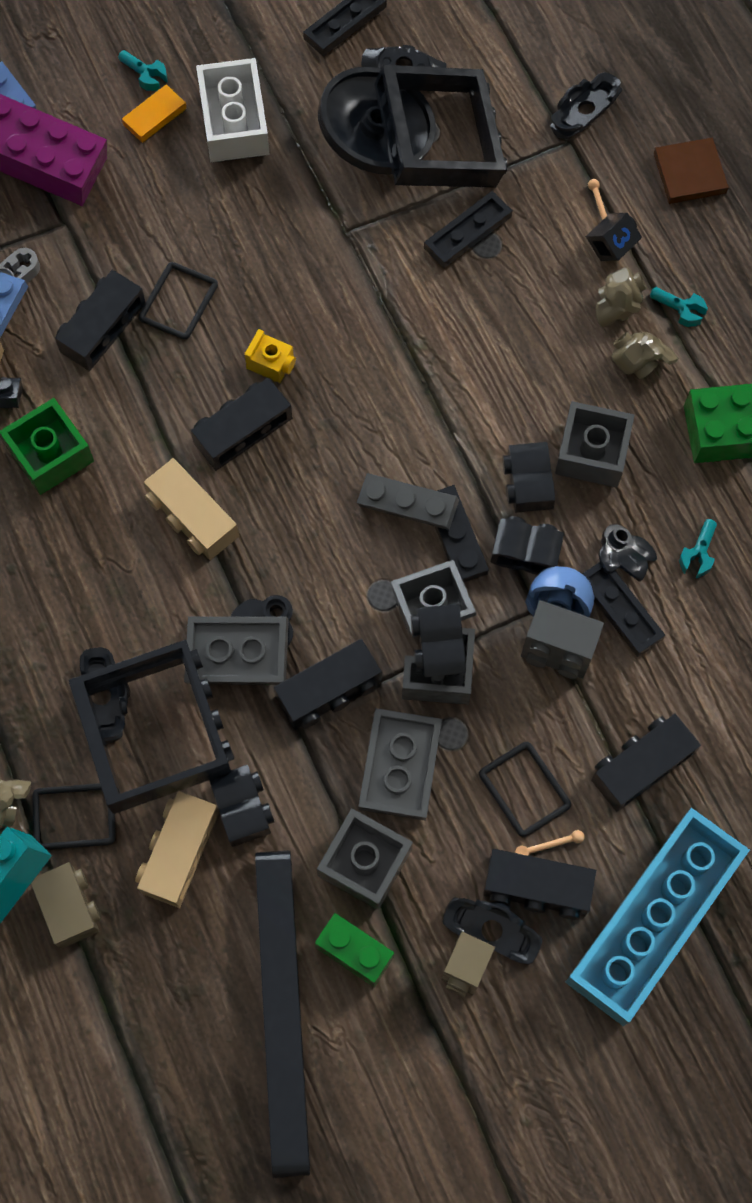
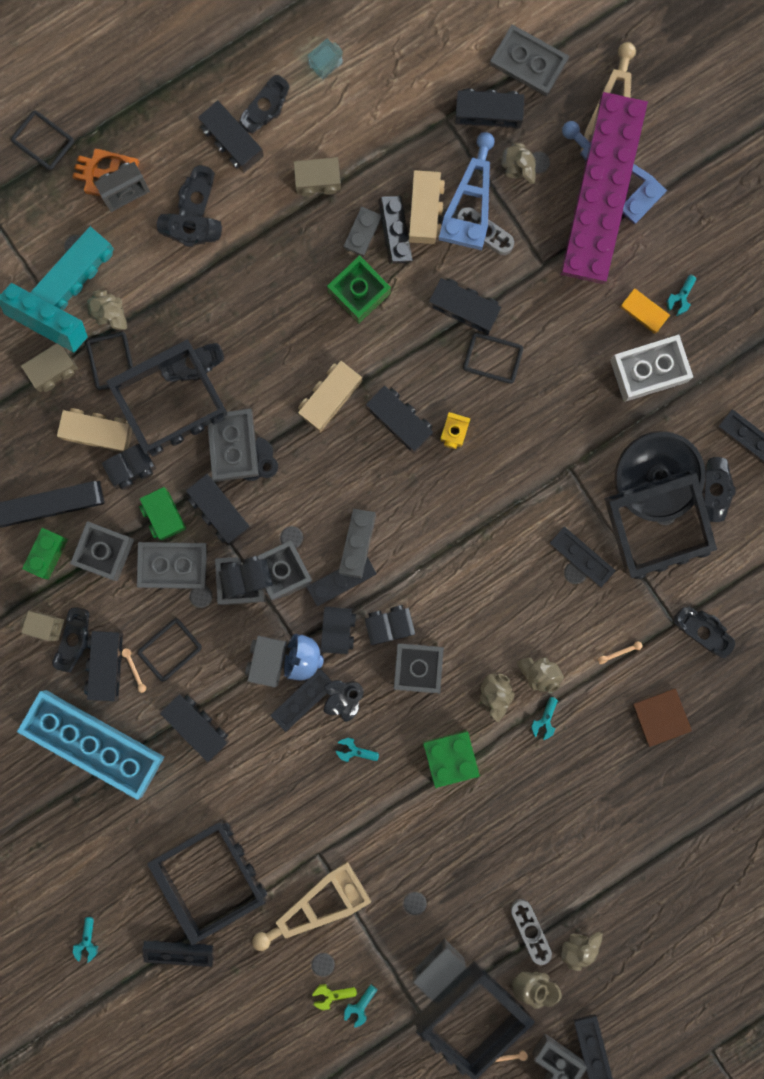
camera: 80 degrees right, 15 degrees up
black brick [585,213,642,261] -> none
none -> green brick [139,487,186,541]

